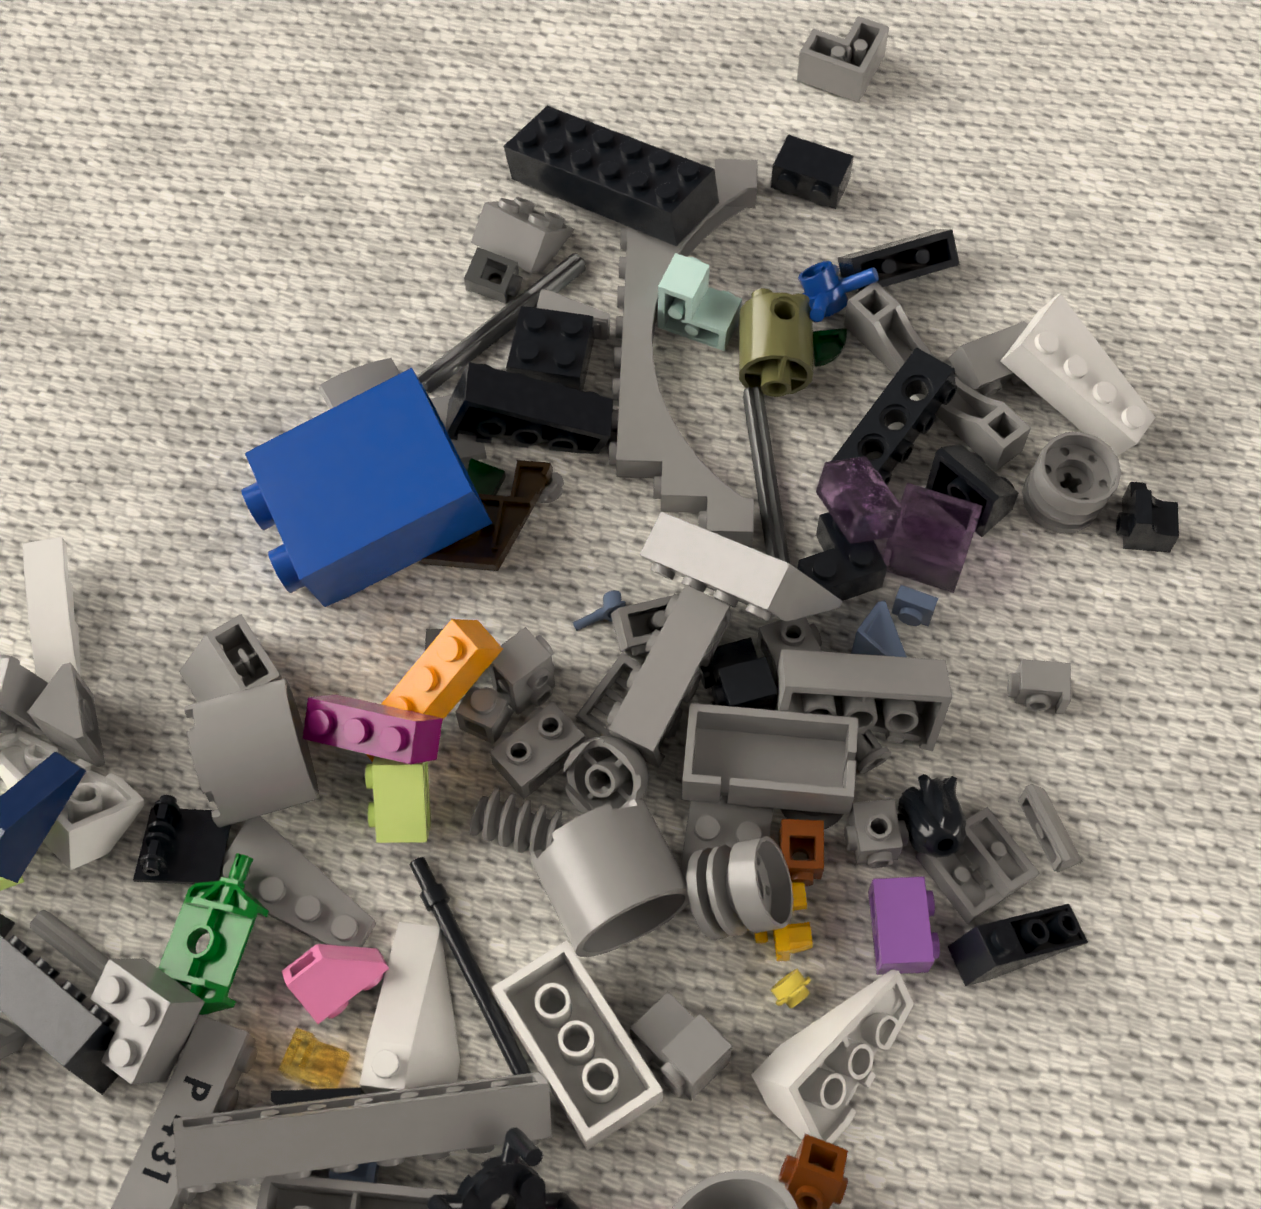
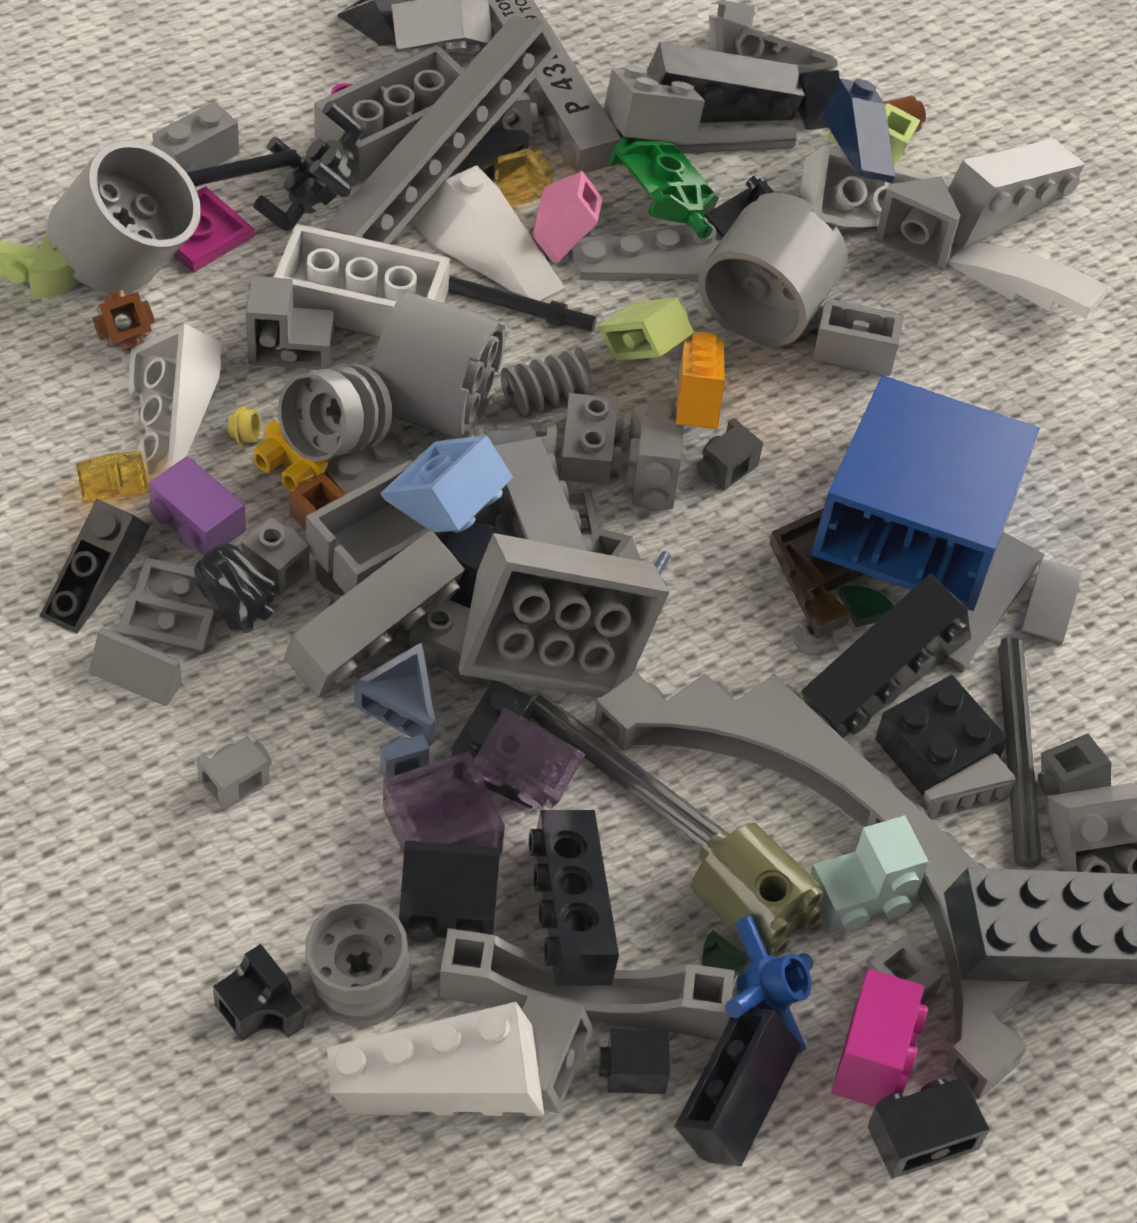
camera: 130 degrees right, 10 degrees down
brick [302,694,443,764] -> none
none -> clear yellow panel [76,451,149,504]
none -> light blue slope [380,435,513,533]
none -> black brick [598,1029,670,1094]
none -> dark pink brick [831,969,928,1107]
none -> light grey brick [864,936,943,1005]

